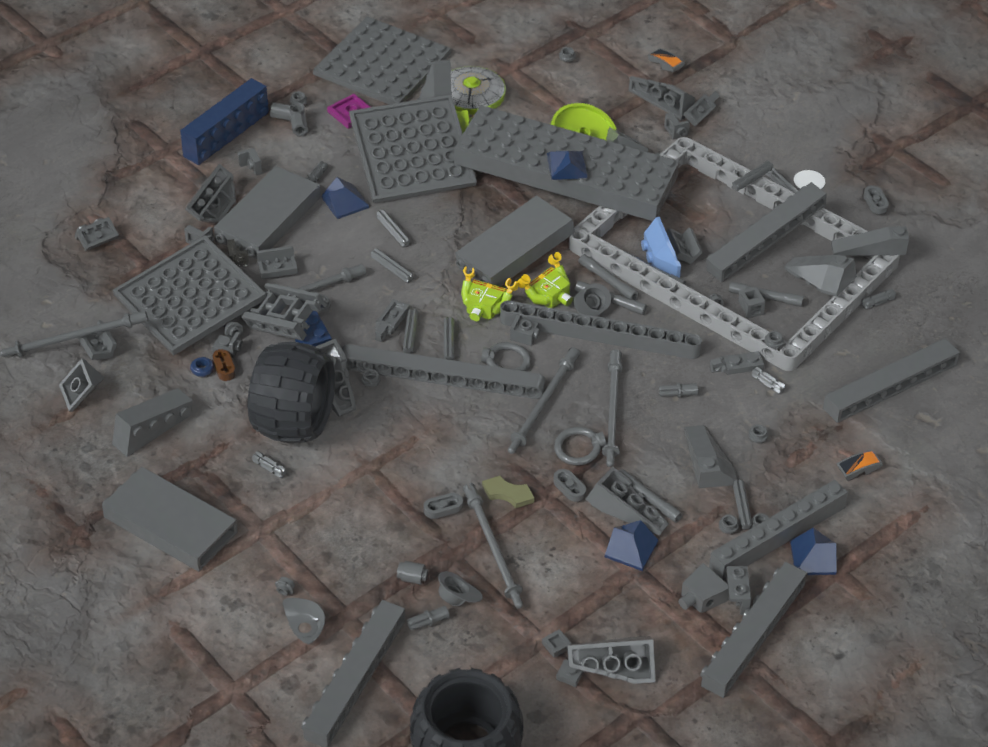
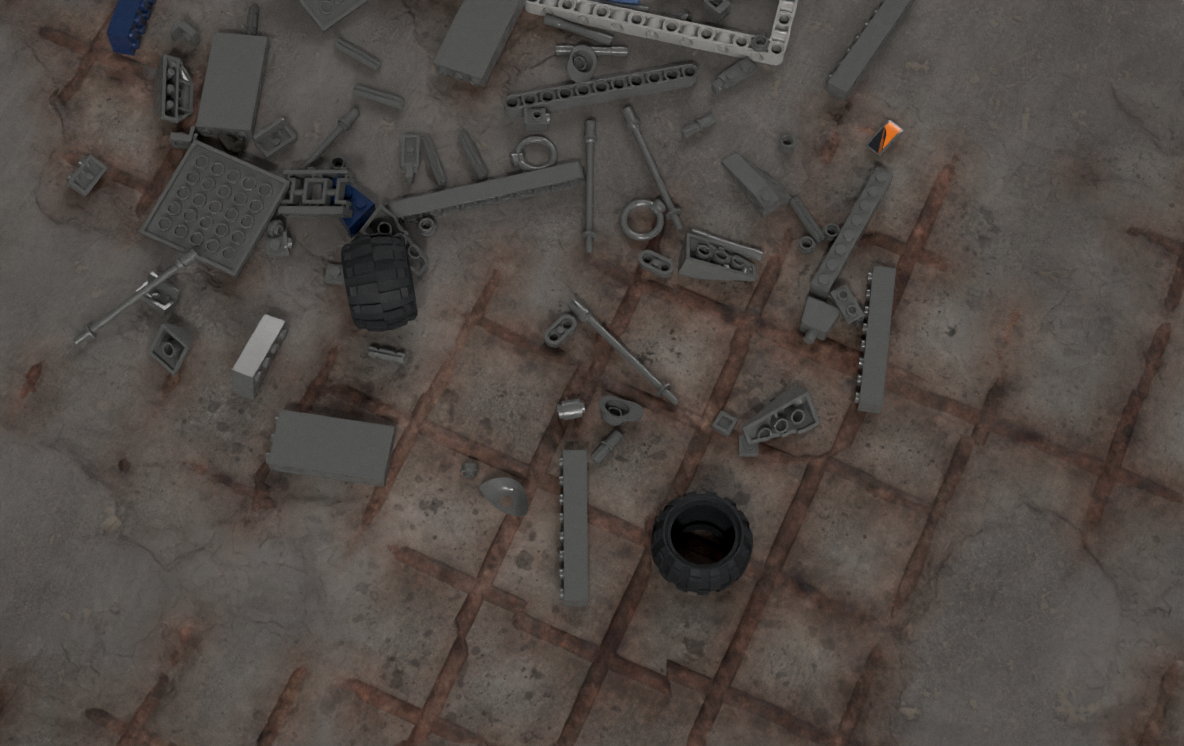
camera: 25 degrees left, 20 degrees up
dark blue piece [190,357,214,377] -> none
reddish brown beam [213,349,235,381] -> none
dark blue slope [322,177,369,219] -> none
lime torso [461,266,518,321] -> none
olive tile [482,475,534,508] -> none
lime torso [517,252,573,308] -> none
dark blue slope [605,520,658,571] -> none
axle [752,367,785,394] -> none
dark blue slope [790,528,837,575] -> none

